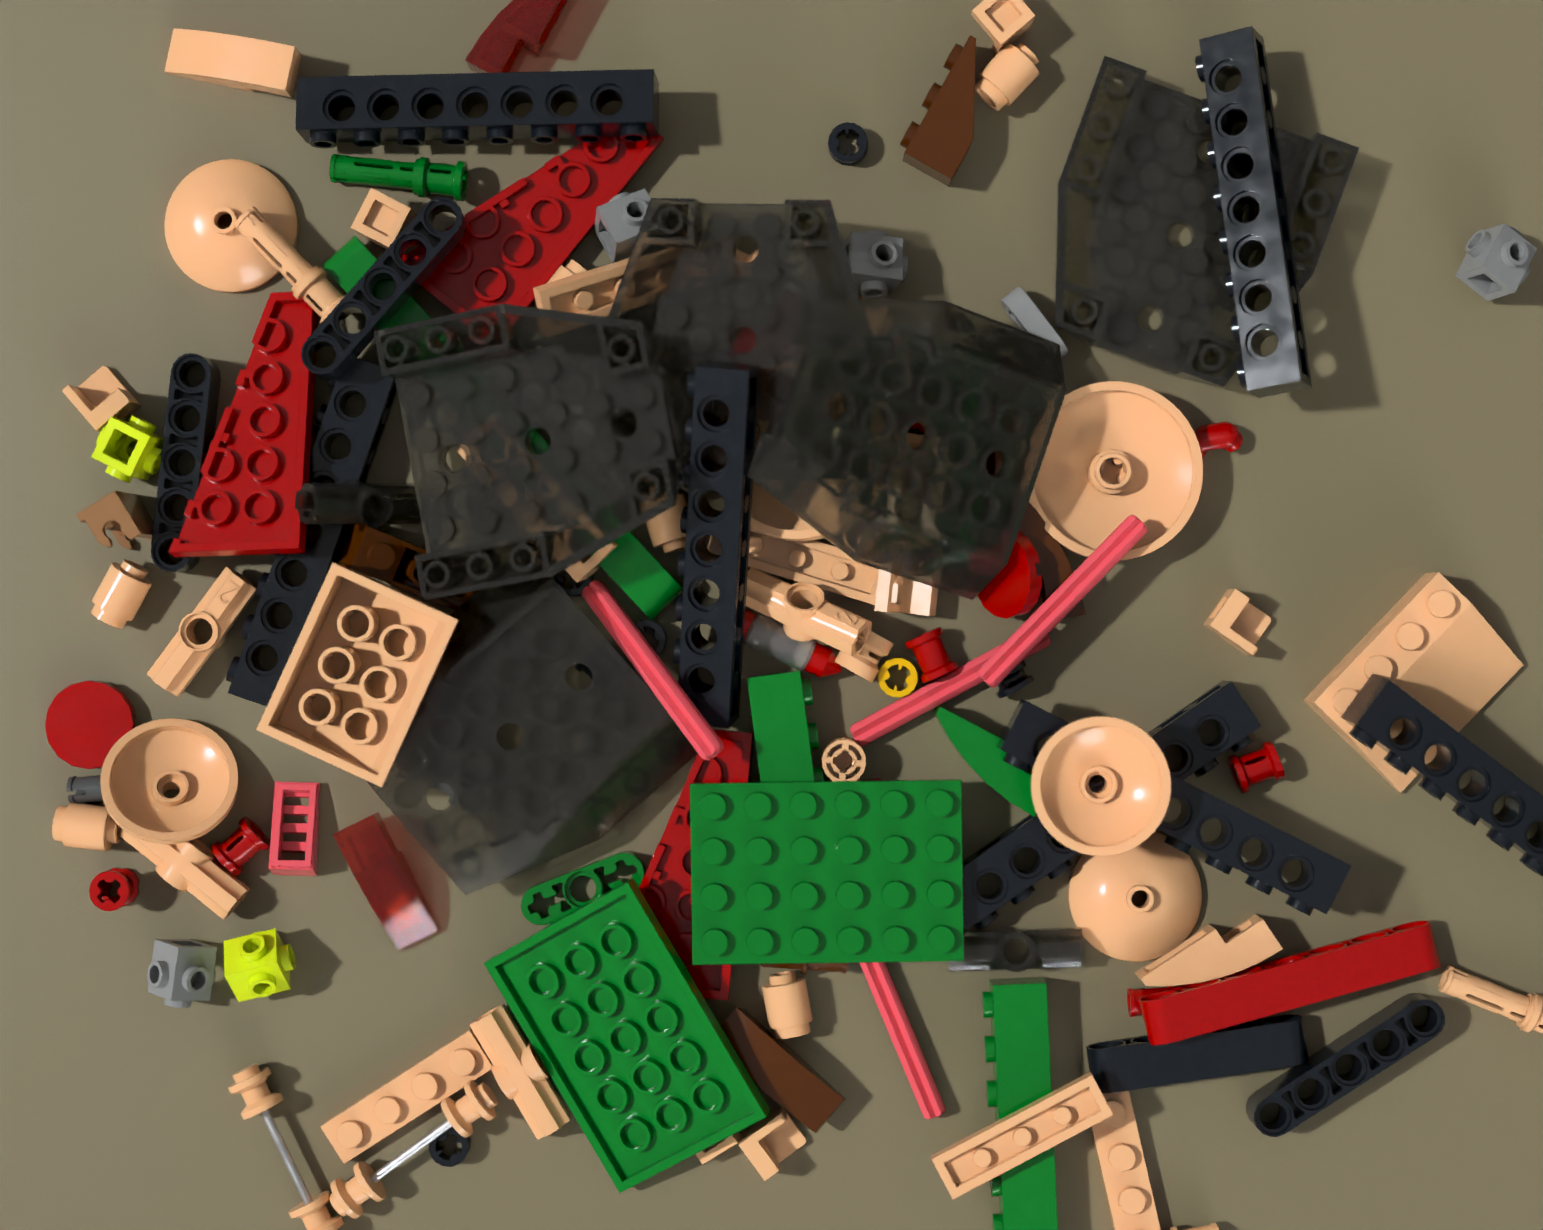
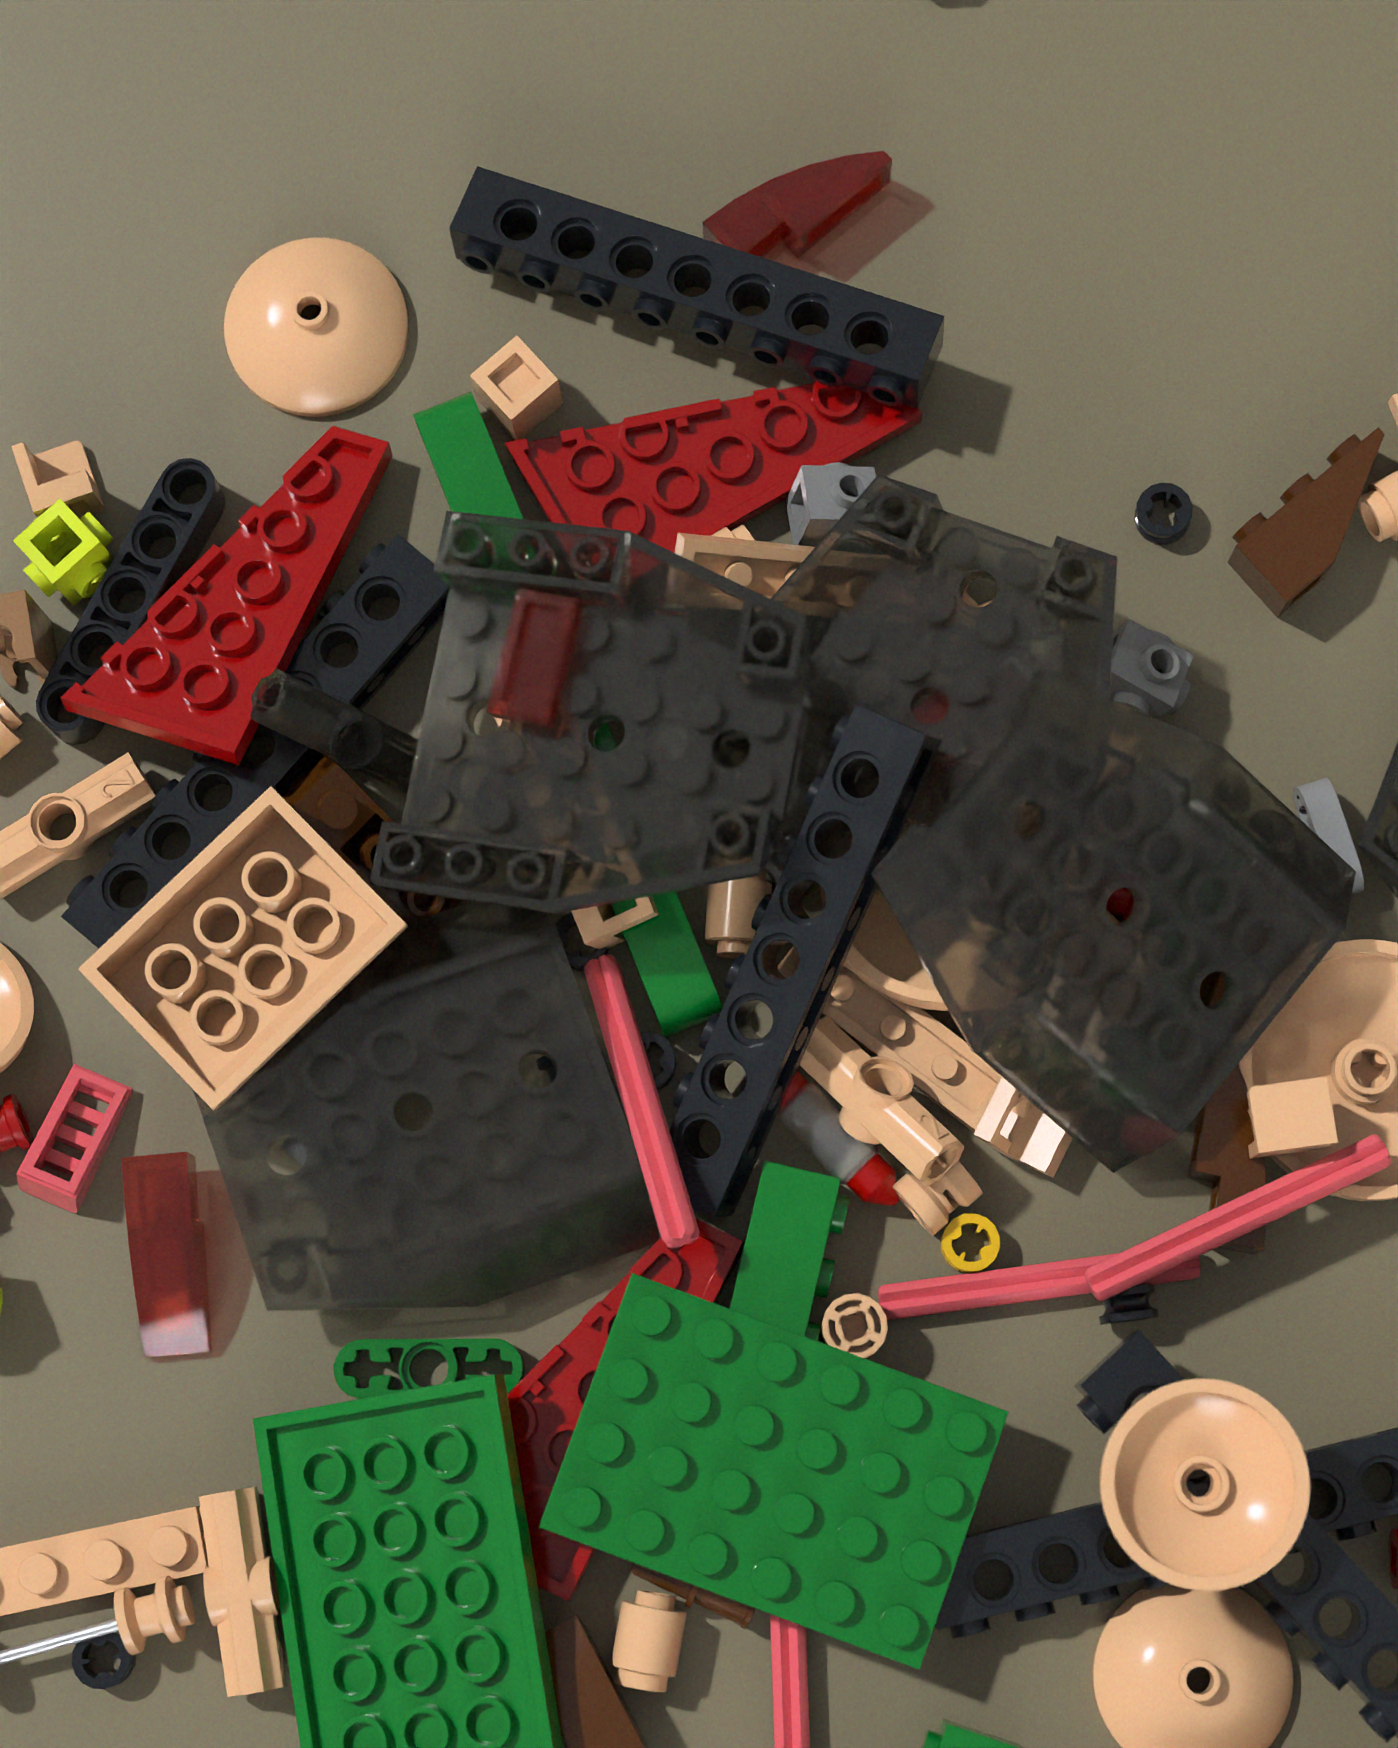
camera: 25 degrees right, 10 degrees down
light nougat slope [164,28,302,98] -> none
light nougat pin [234,206,346,324] -> none
black beam [301,197,466,380] -> none
green pin [329,154,468,202] -> none
red bush [905,627,959,683] -> none
green slope [934,706,1036,817] -> none
clear smoke piece [947,927,1084,972] -> none
red tile [972,529,1042,619] -> none
none -> clear red tile [486,588,585,729]
none -> light nougat panel [1247,1076,1338,1159]

